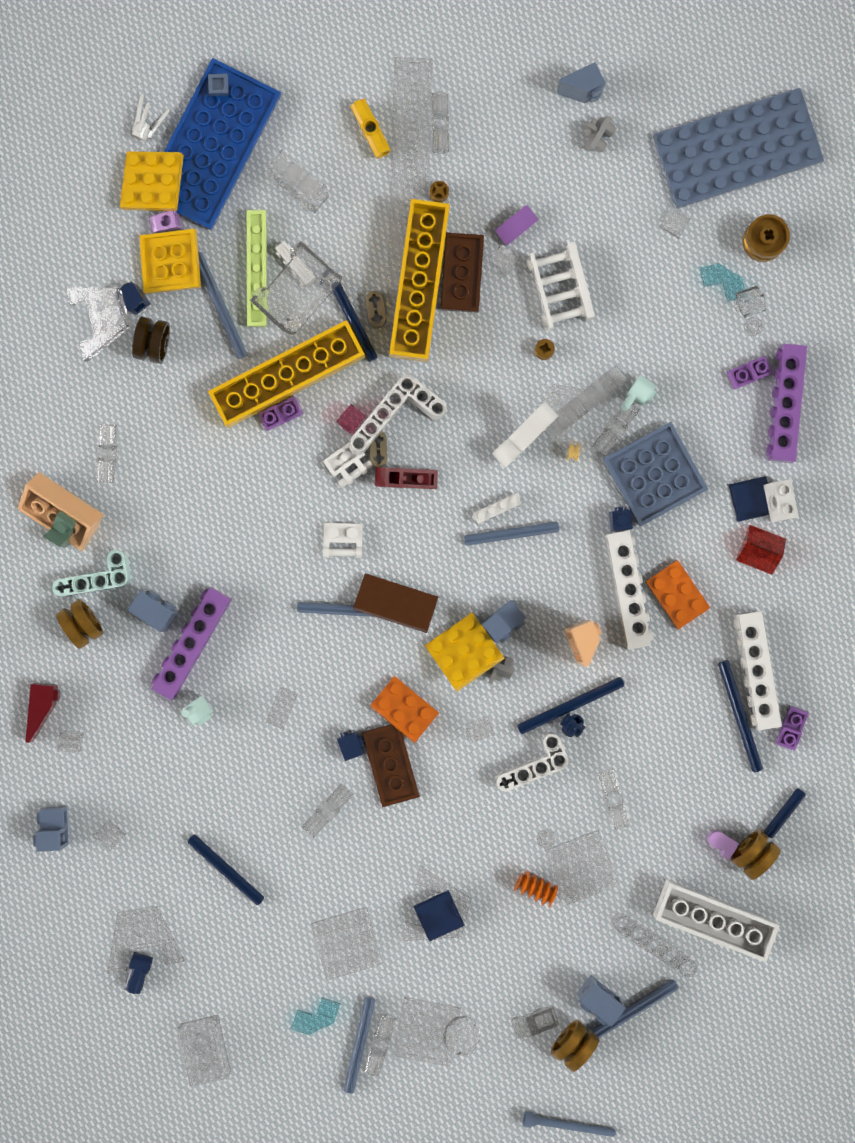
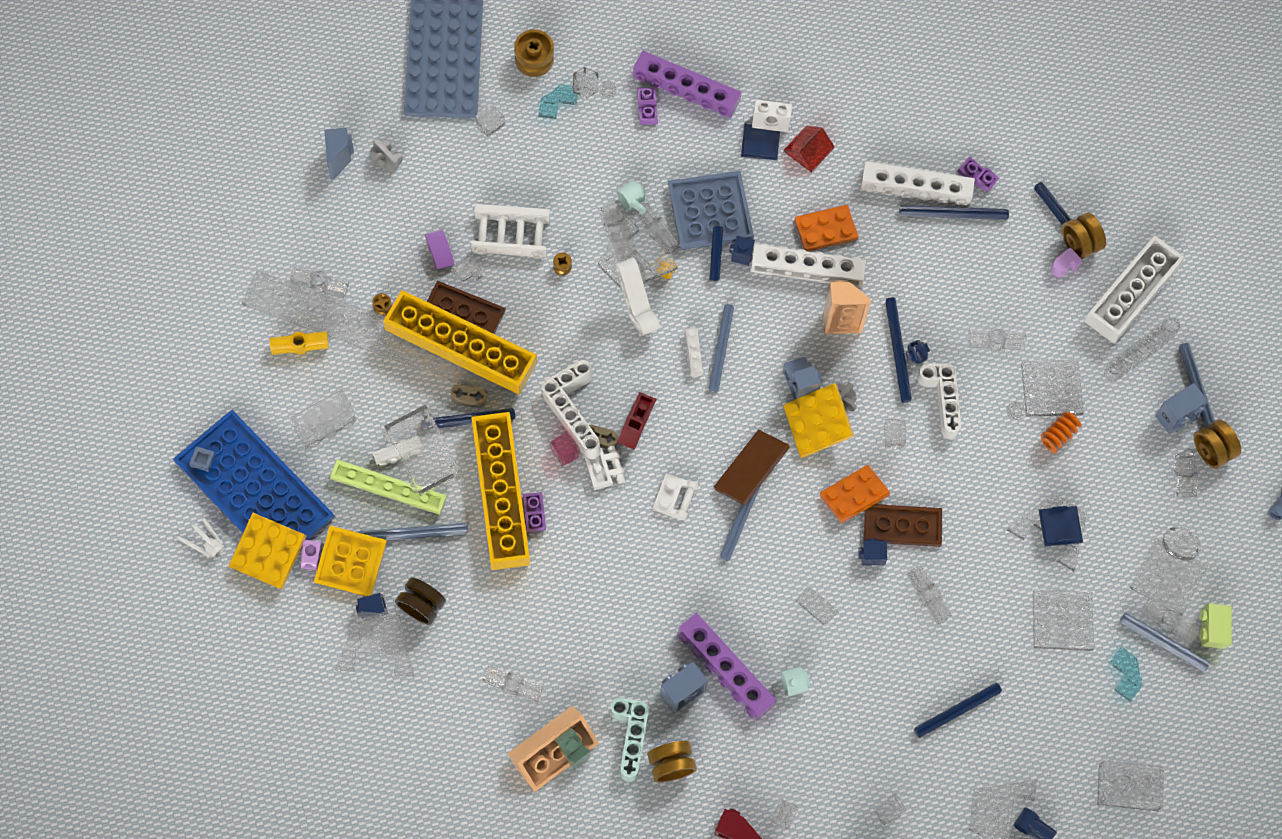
camera: 75 degrees left, 20 degrees down
none -> dark blue axle [709,226,723,281]
none -> yellowish green brick [1199,603,1232,649]

